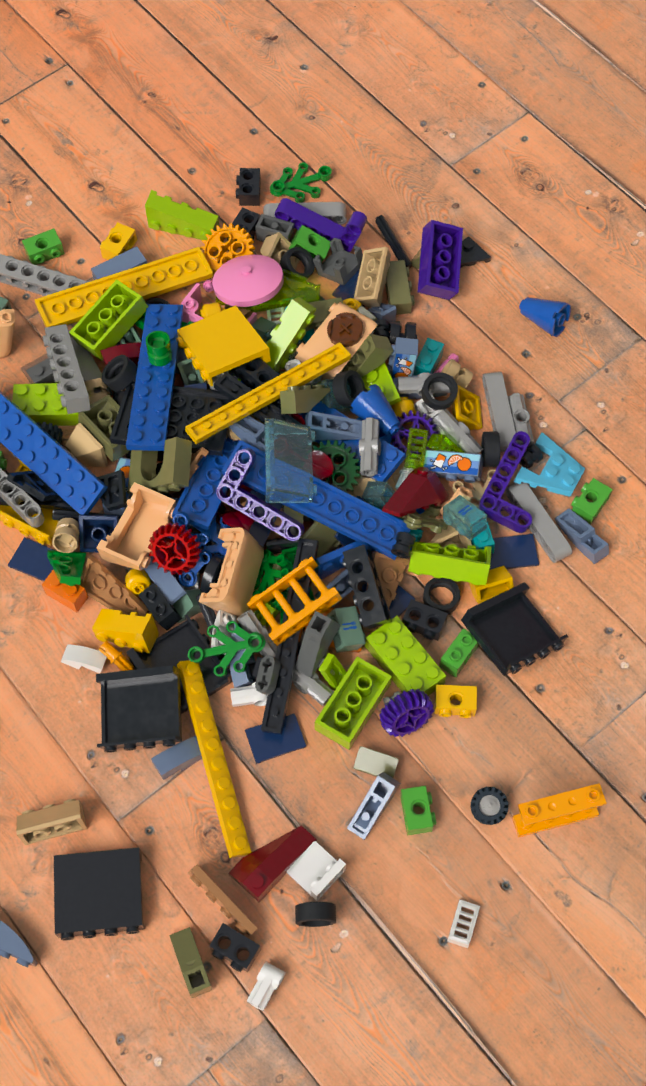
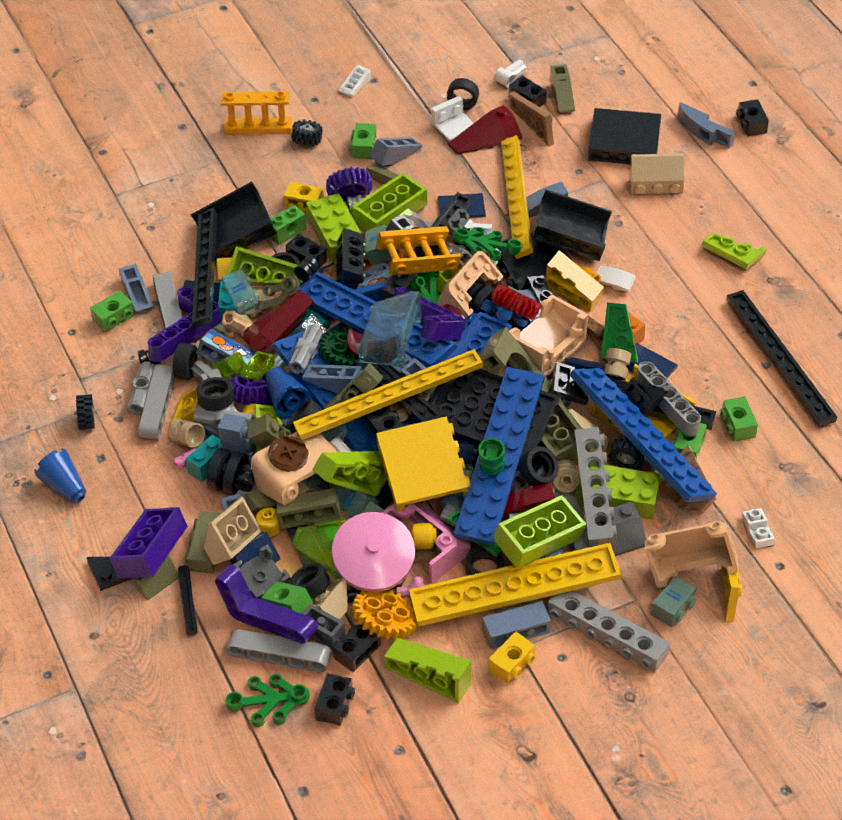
camera: 165 degrees left, 15 degrees down
bright green brick [22,228,64,265] -> none
medium azure wing [513,432,585,497] -> none
none -> black wheel [74,394,97,430]
none -> black plate [192,207,217,328]

